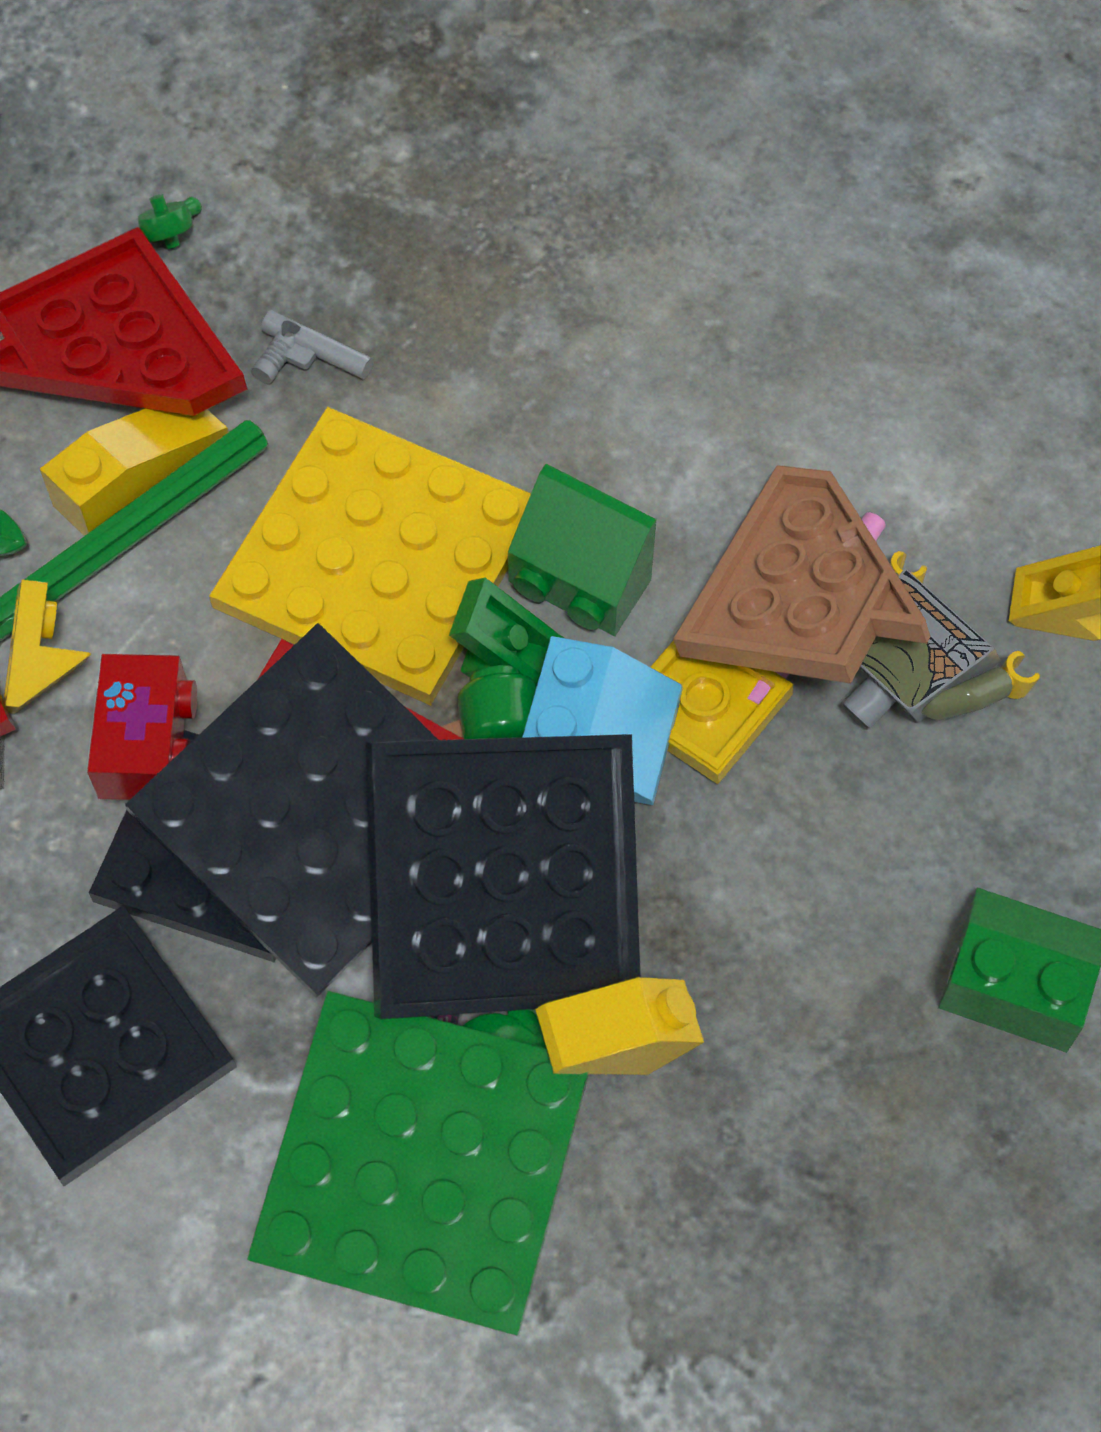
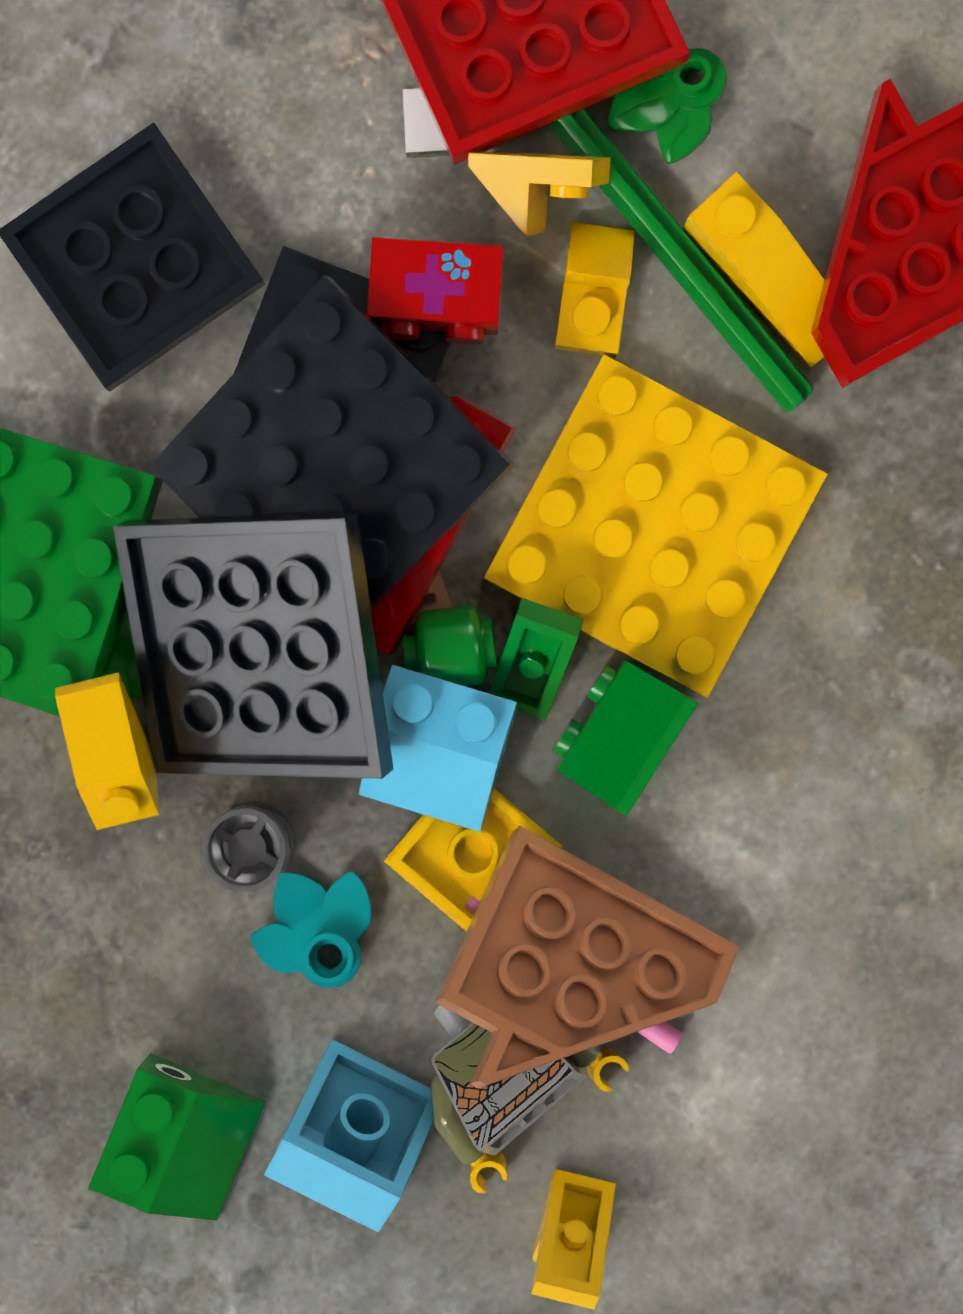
camera: 90 degrees right, 25 degrees up
light grey hose [251,310,374,384] -> none
none -> flat silver wheel [201,802,295,893]
none -> teal plate [250,871,371,988]
none -> medium azure slope [264,1039,434,1233]
none -> yellow slope [555,222,635,357]

